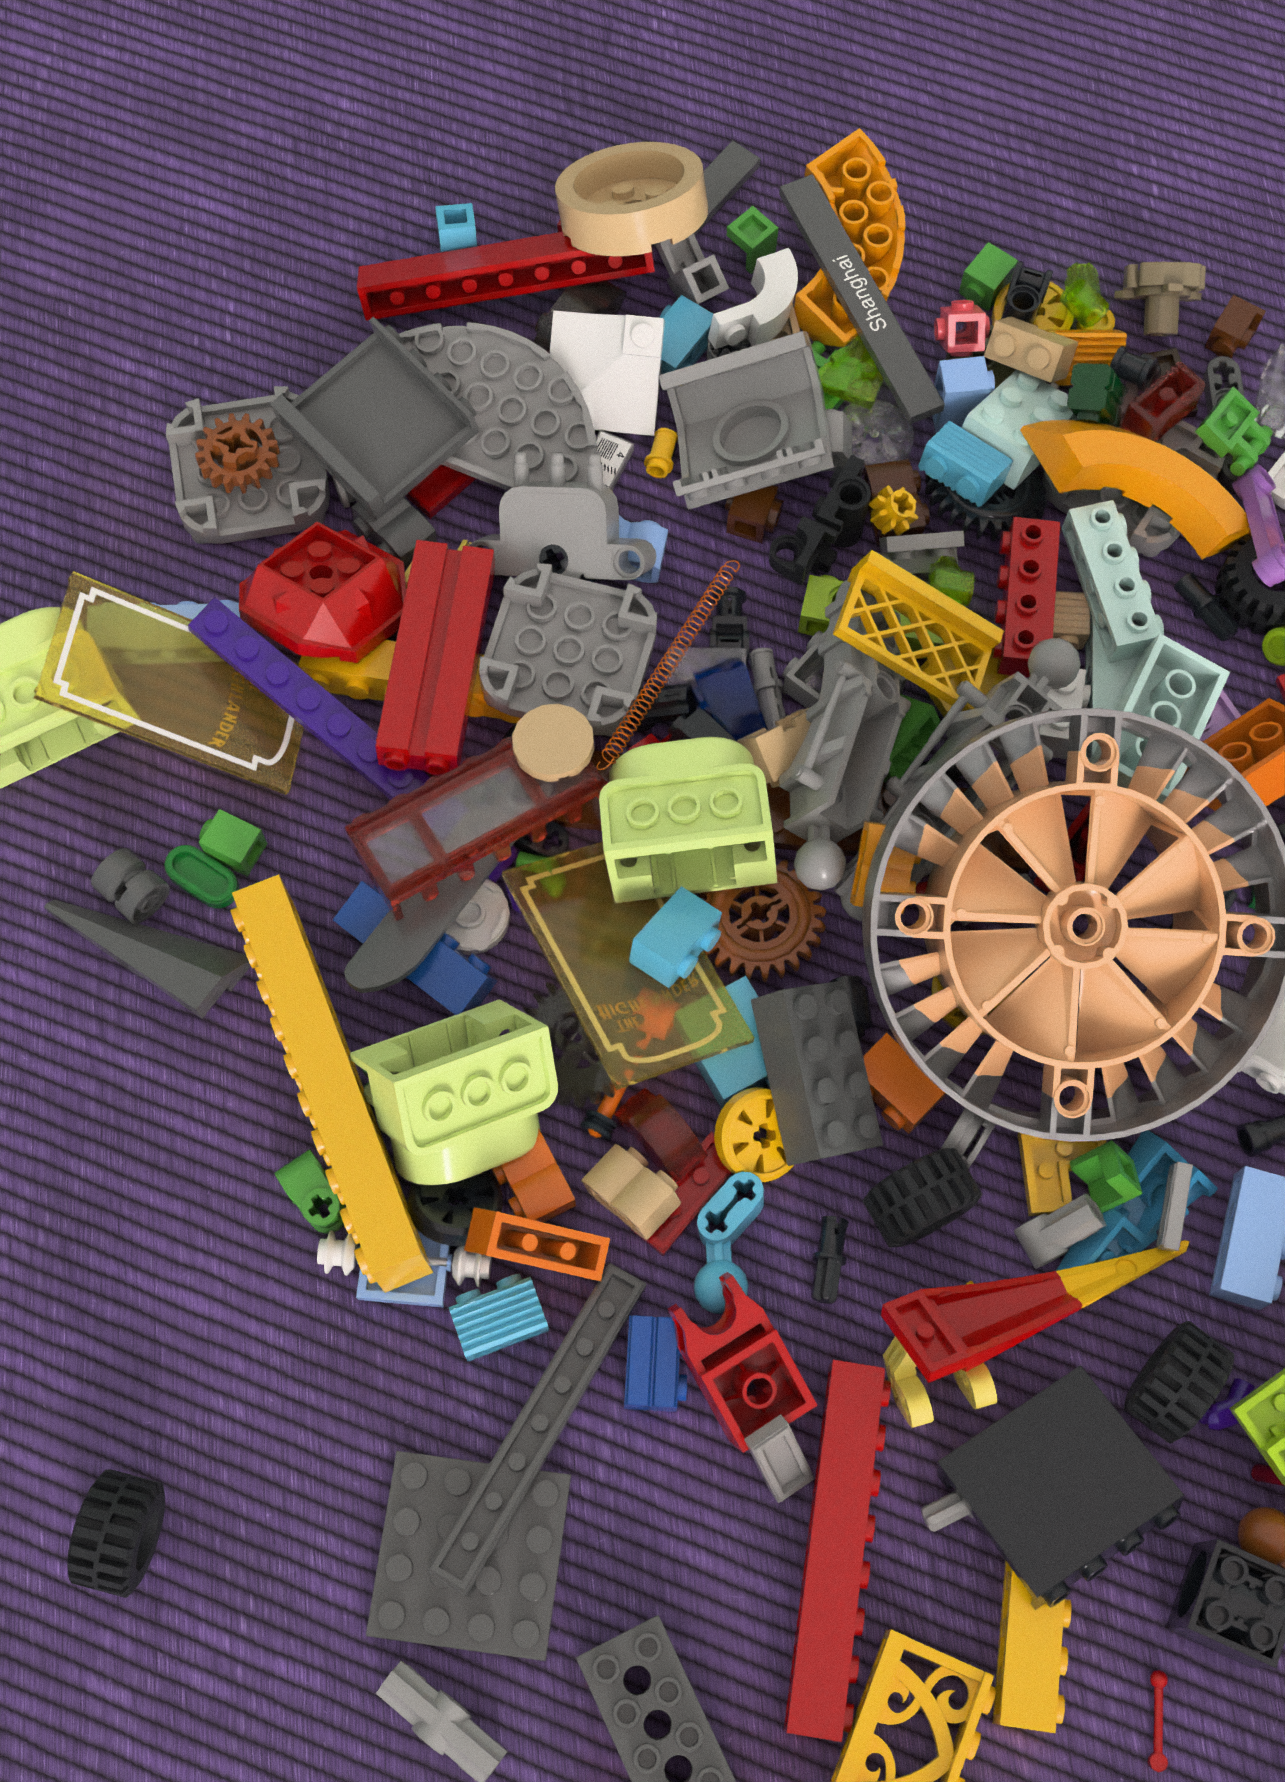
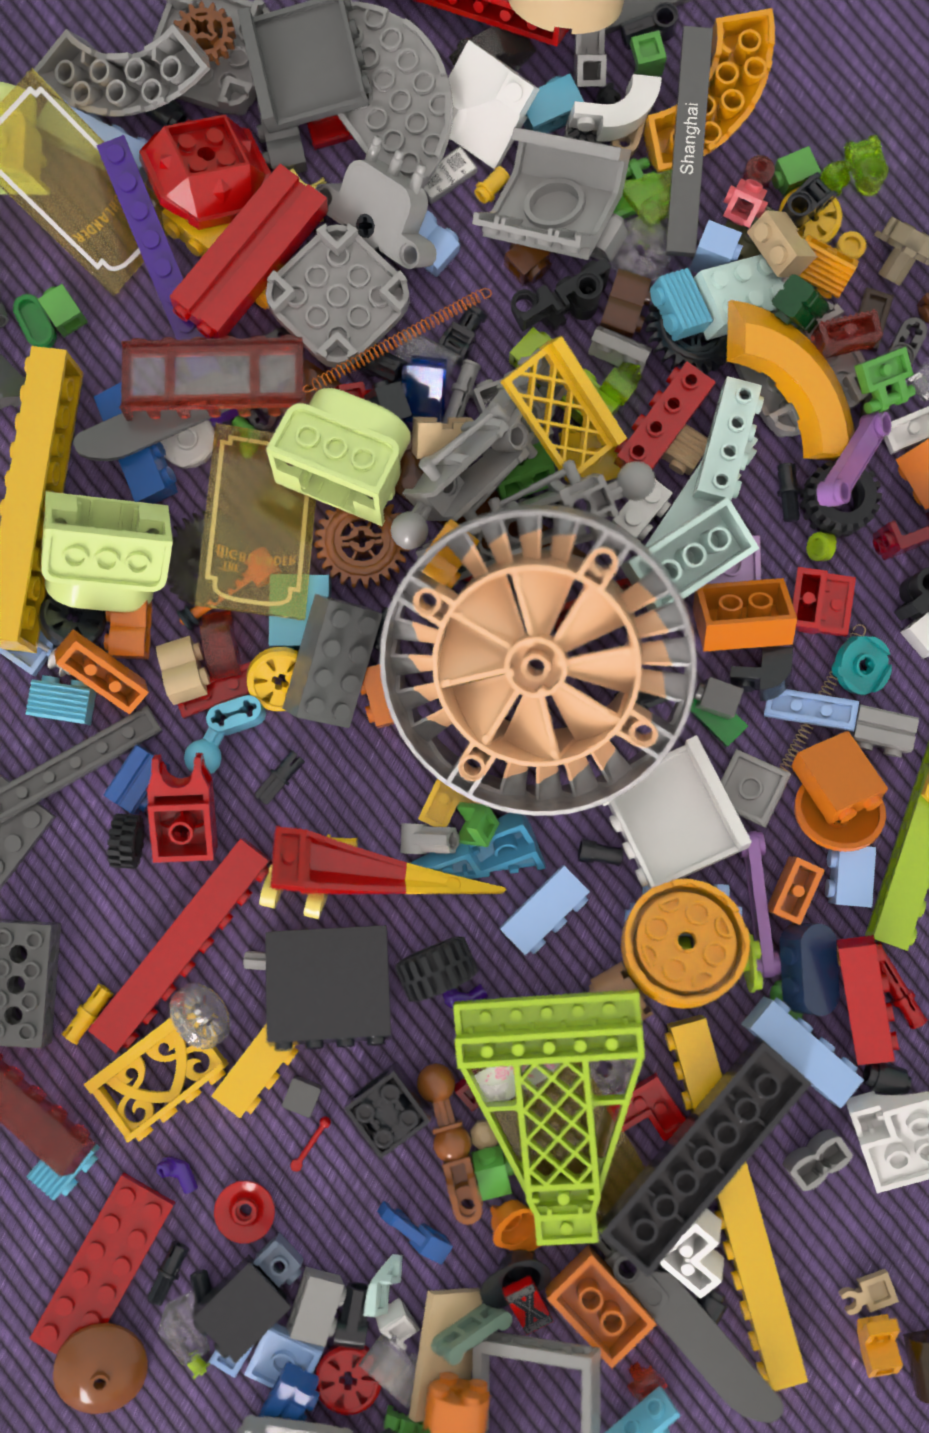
camera: 30 degrees right, 15 degrees up
tan tile [512,704,594,782] -> none
medium azure brick [629,886,722,988] -> none
light grey tile [744,1414,815,1503] -> none
black tyre [863,1148,982,1248] -> none
yellow gear [869,485,918,536] -> none
light grey wheel [941,1108,996,1169] -> none
clear neon green piece [1060,262,1110,328] -> none
black connector [1110,346,1161,392] -> none
light grey tile [1156,1162,1193,1252] -> none
none -> light grey brick [31,24,211,117]
none -> yellow pin [61,983,114,1045]
none -> black tyre [107,813,145,869]
none -> black brick [144,100,188,128]
none -> clear wheel [169,983,231,1049]
none -> dark grey piece [282,1075,323,1118]
none -> black piece [596,82,621,104]
none -> black piece [620,2,678,50]
none -> clear red brick [741,155,775,190]
none -> clear neon green plate [820,160,852,196]
none -> clear neon green piece [844,134,889,196]

